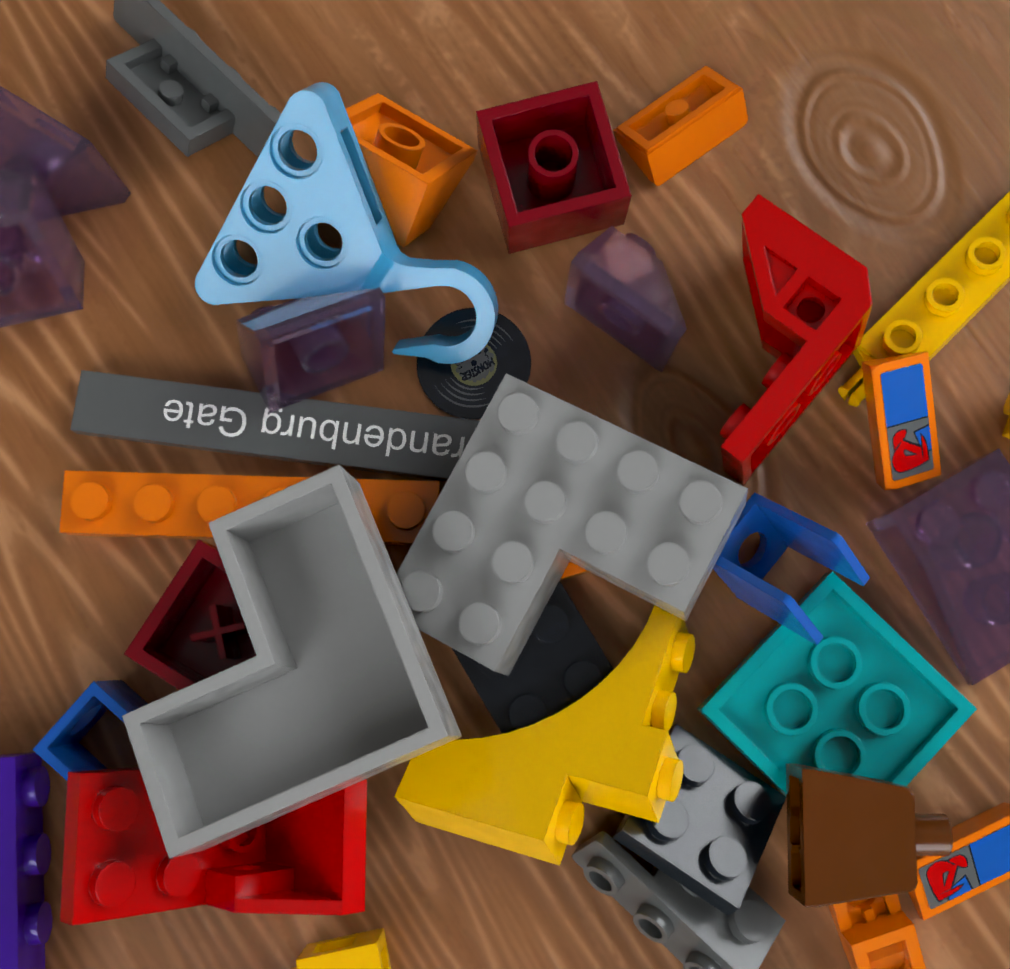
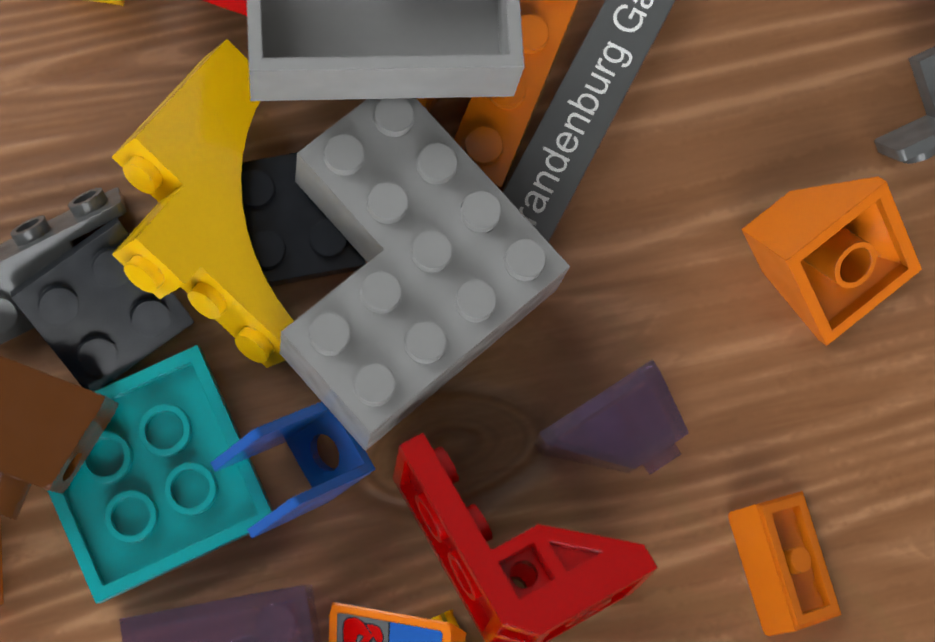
camera: 110 degrees right, 0 degrees up
dark azure piece [195,82,498,364] -> none
clear purple slope [236,287,386,413] -> none
black sticker [417,308,531,419] -> none
dark red brick [476,81,632,254] -> none

